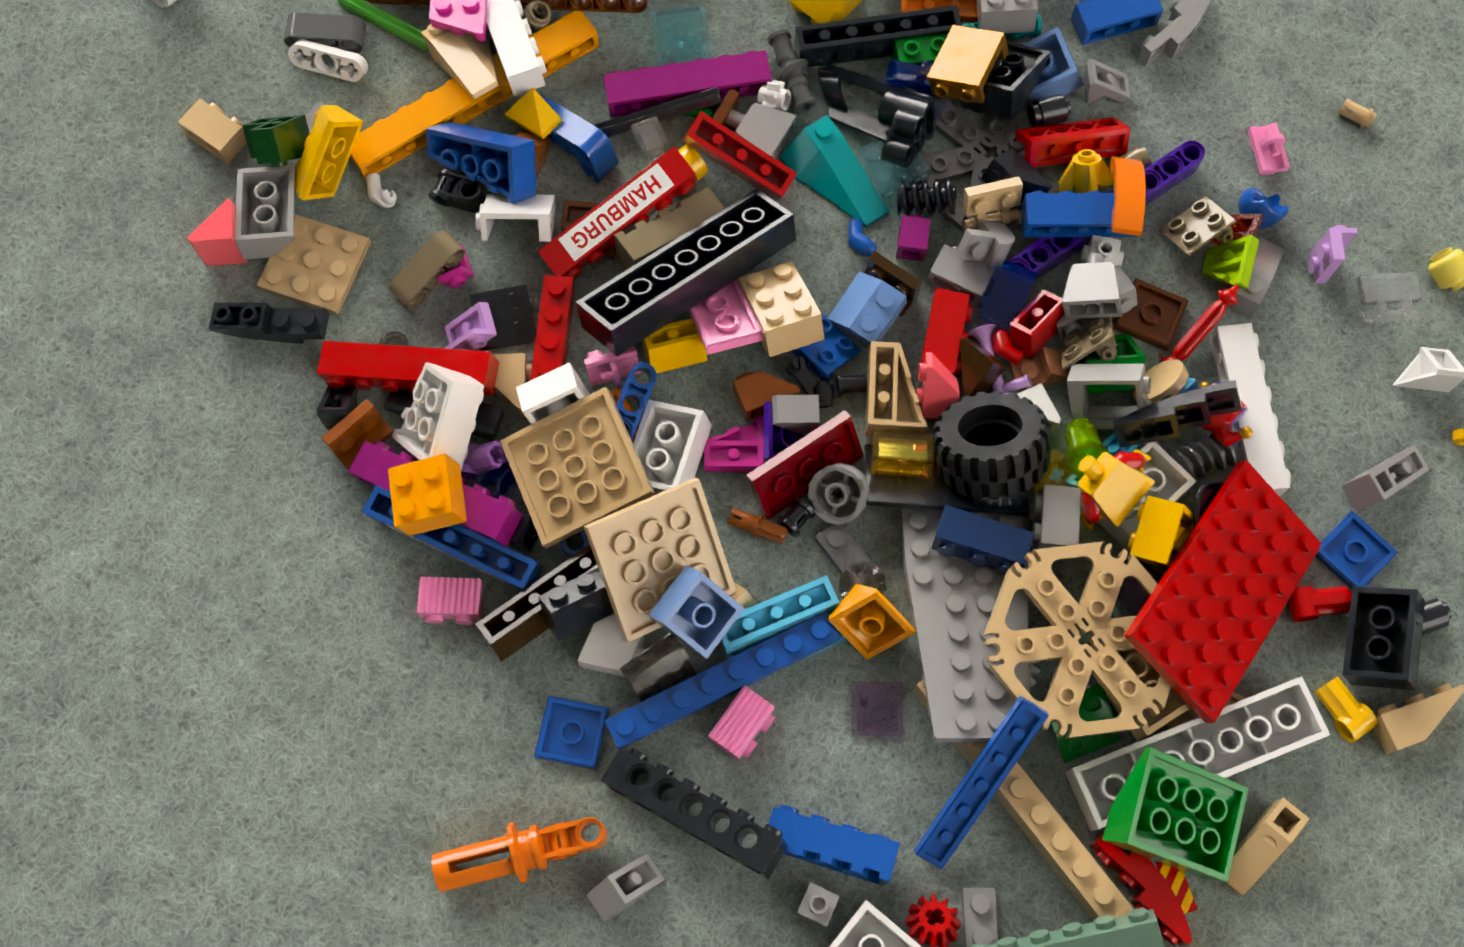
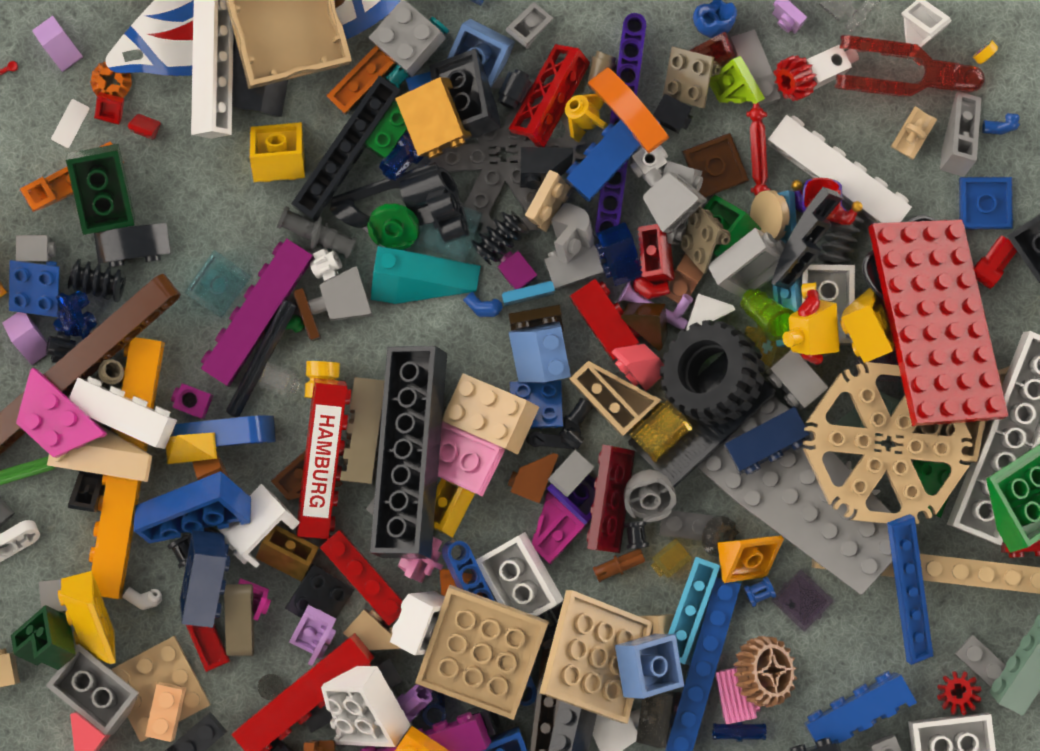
camera: 45 degrees left, 15 degrees up
red brick [683,111,797,200] -> none
none -> black slope [68,471,104,512]
none -> light nougat brick [145,682,186,742]
none -> magenta brick [171,383,214,419]
none -> dark blue brick [179,530,230,628]
none -> red tile [186,624,230,672]
none -> pearl gold brick [255,525,319,581]
none -> green tile [367,203,420,250]
none -> dark azure tile [502,281,555,307]
none -> clear yellow brick [650,538,692,578]
none -> black brick [653,93,693,134]
none -> clear blue pin [712,721,767,742]
none -> medium nougat gear [733,636,798,707]
none -> blue bush [743,576,776,608]
none -> red gear [773,55,817,101]
none -> white torso [807,45,859,91]
none -> clear red piece [835,35,985,97]
none -> tan hips [891,106,937,160]
none -> blue arm [982,113,1020,135]

